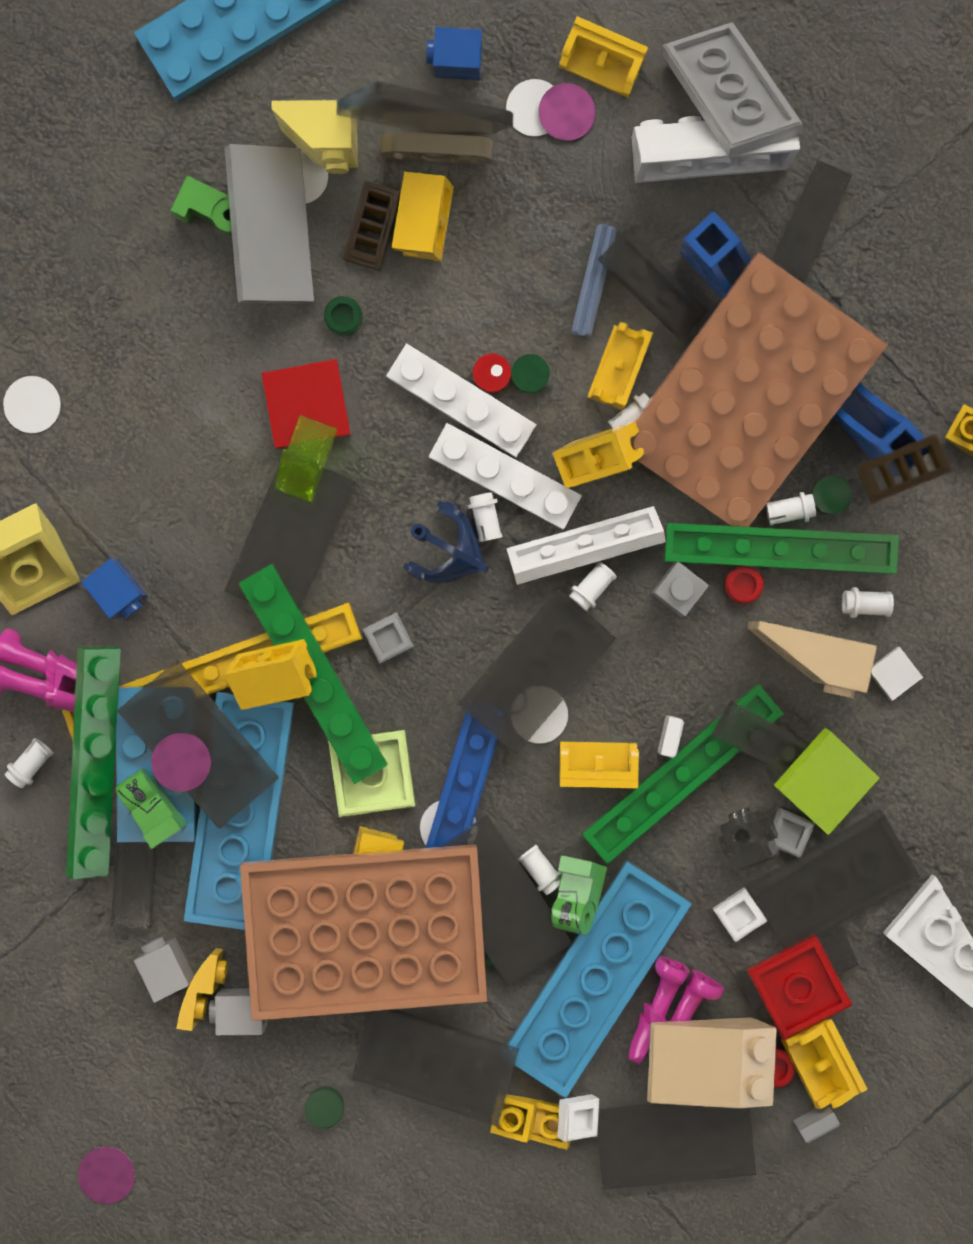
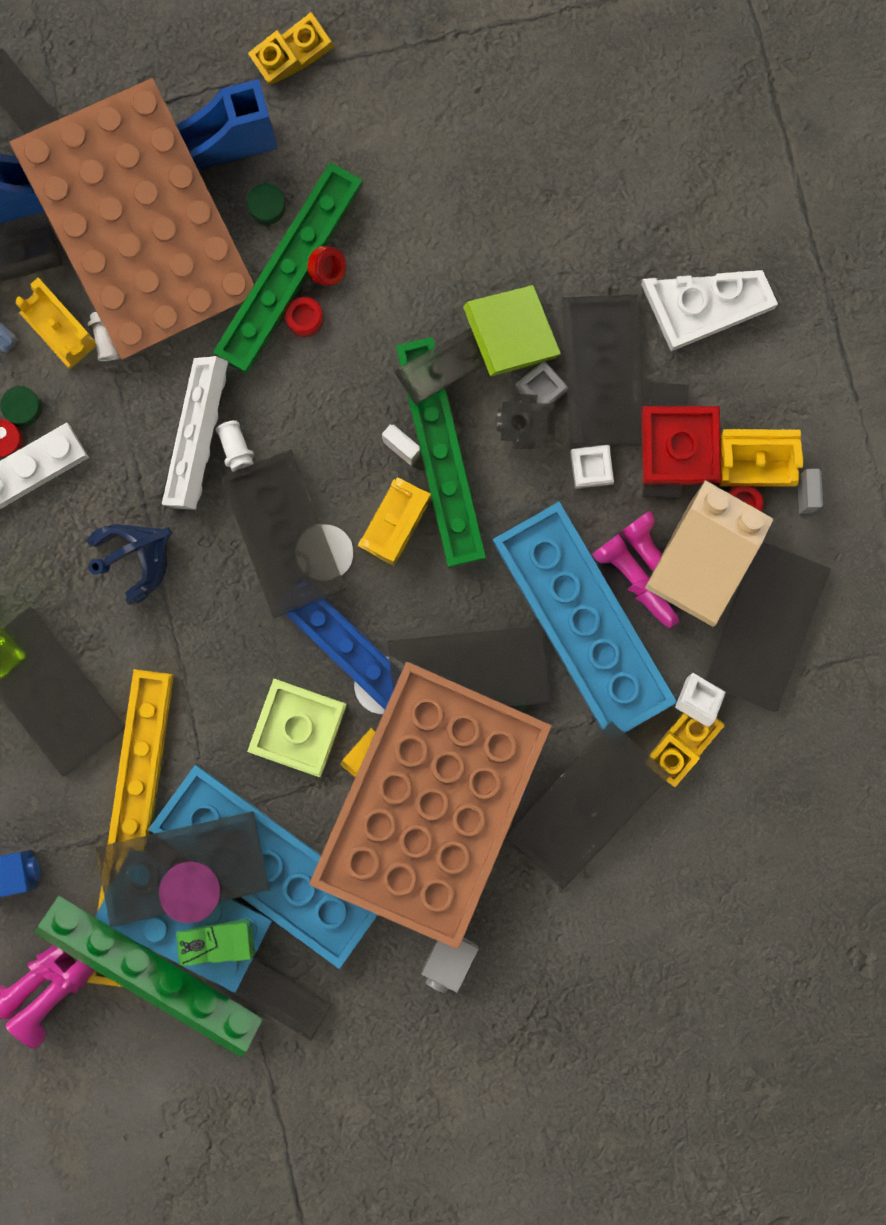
camera: 55 degrees left, 5 degrees down
white pin [5,738,54,789] -> none
flat silver sticker [78,1147,135,1204] -> none
light grey brick [134,937,194,1003] -> none
yellow slope [177,948,228,1031] -> none
yellow hinge [224,639,317,710] -> none
green plate [238,564,388,784] -> none
dark green tile [305,1087,345,1128] -> none
light grey tile [363,612,414,664] -> none
white plate [428,423,582,530] -> none
white pin [468,492,503,542] -> none
white pin [517,844,562,895] -> none
bright green leg [551,855,607,935] -> none
yellow hinge [552,421,644,489] -> none
light grey brick [651,562,709,617] -> none
tan slope [747,621,877,698] -> none
white pin [766,492,816,526] -> none
white pin [842,587,894,618] -> none
dark brown slope [855,434,952,504] -> none
white tile [871,647,923,701] -> none
none -> red tile [308,246,346,286]

